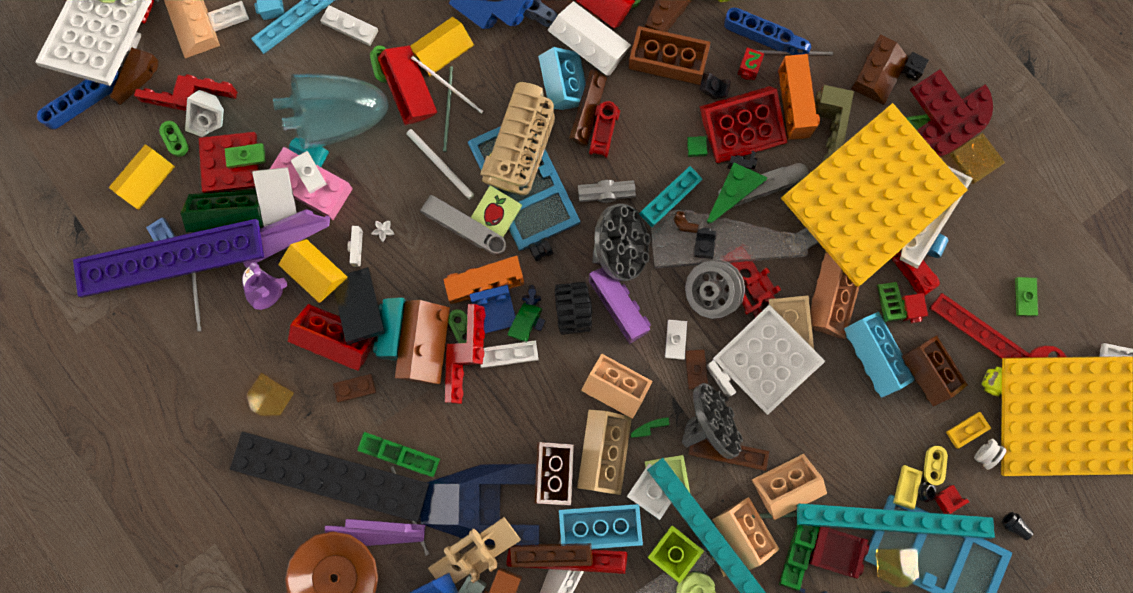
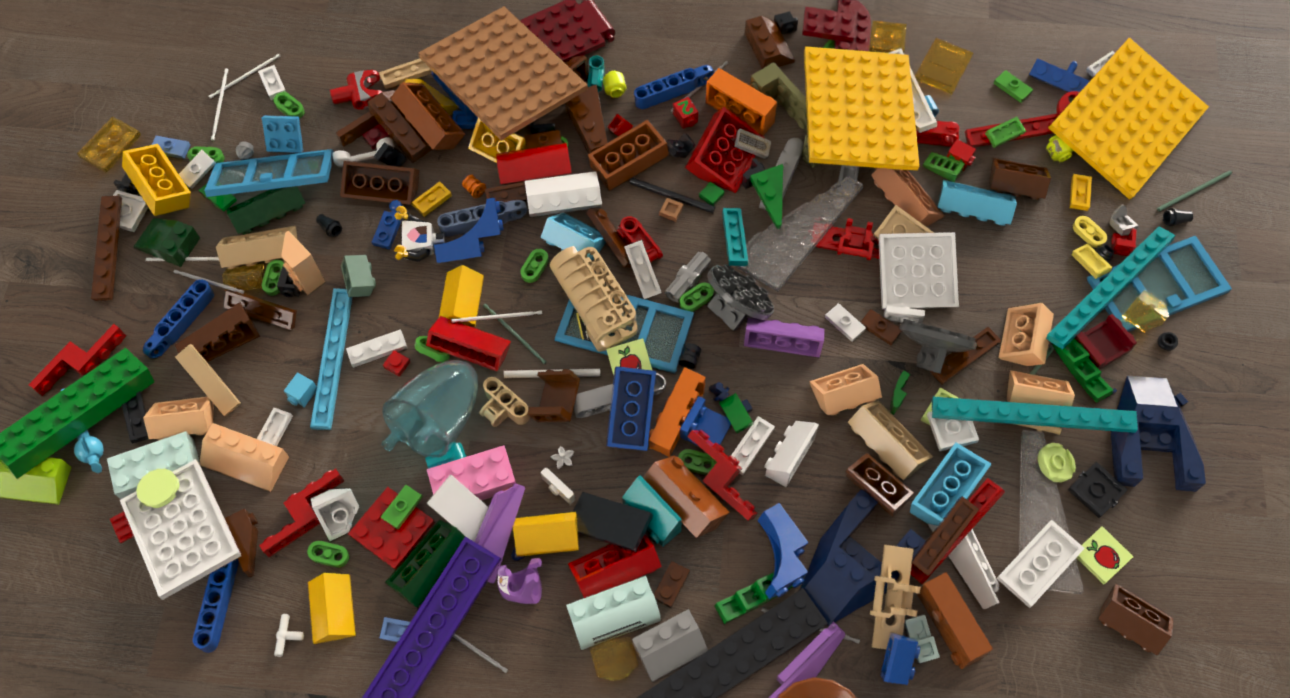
camera: 45 degrees left, 15 degrees down
white plate [291,151,327,194] -> none
black wheel [554,281,592,335] -> none
lime slope [648,526,704,583] -> none
reddish brown arm [674,211,699,233] -> none
light grey wheel [685,260,745,319] -> none
black bracket [694,228,717,259] -> none
white wheel [974,439,1006,470] -> none
none -> white piece [274,614,304,657]
none -> red plate [383,350,411,377]
none -> tan piece [479,377,530,427]
none -> bright green plate [520,249,549,283]
none -> reddish brown panel [527,369,580,422]
none -> light aqua brick [566,576,661,650]
none -> blue brick [606,366,656,451]
none -> red slope [607,113,633,137]
none -> white plate [625,240,662,299]
none -> black piece [630,177,716,213]
none -> light grey slope [632,609,708,682]
none -> medium nougat plate [659,198,683,222]
none -> bright green plate [680,283,714,312]
none -> tile [734,129,771,159]
none -> arch [758,503,809,599]
none -> white slope [764,421,819,487]
none -> clear yellow piece [915,38,974,94]
none -> bright green plate [985,117,1026,148]
none -> blue plate [1029,58,1089,92]
none -> light grey plate [1109,205,1138,236]
none -> sand green axle [1157,170,1232,212]

